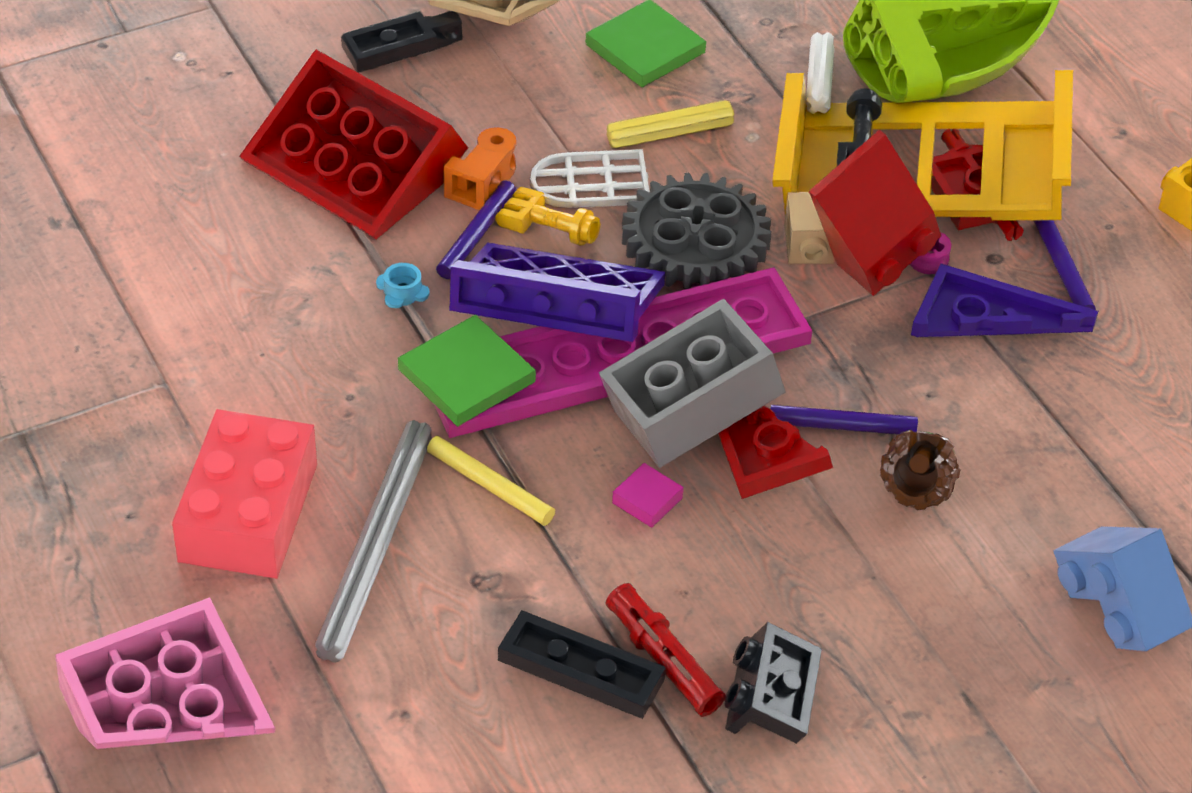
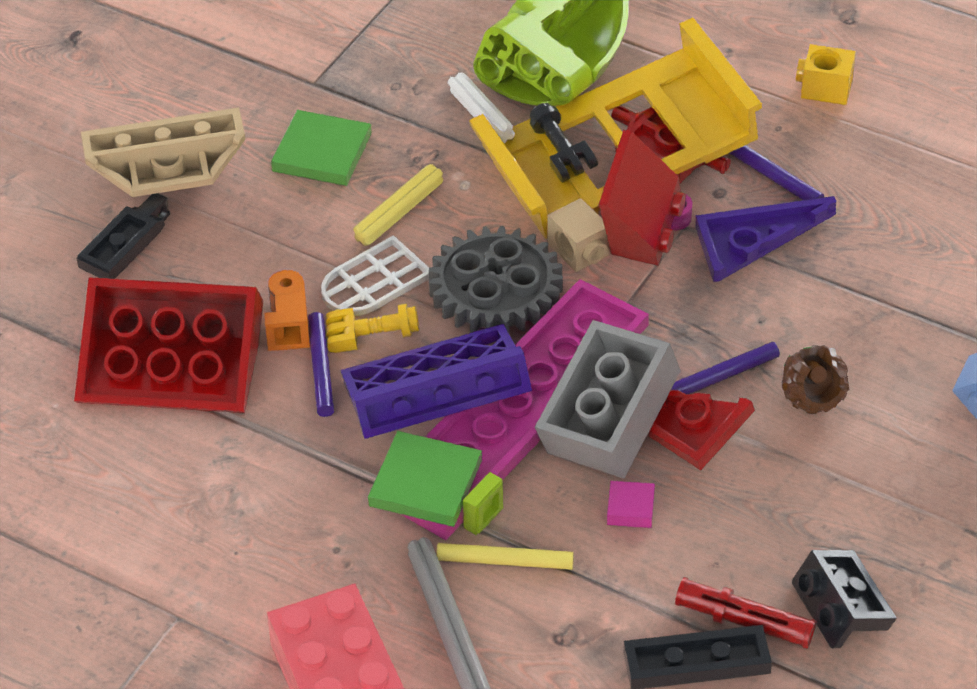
camera: 30 degrees left, 0 degrees up
medium azure plate [376,263,430,308] -> none
none -> lime tile [463,472,503,535]

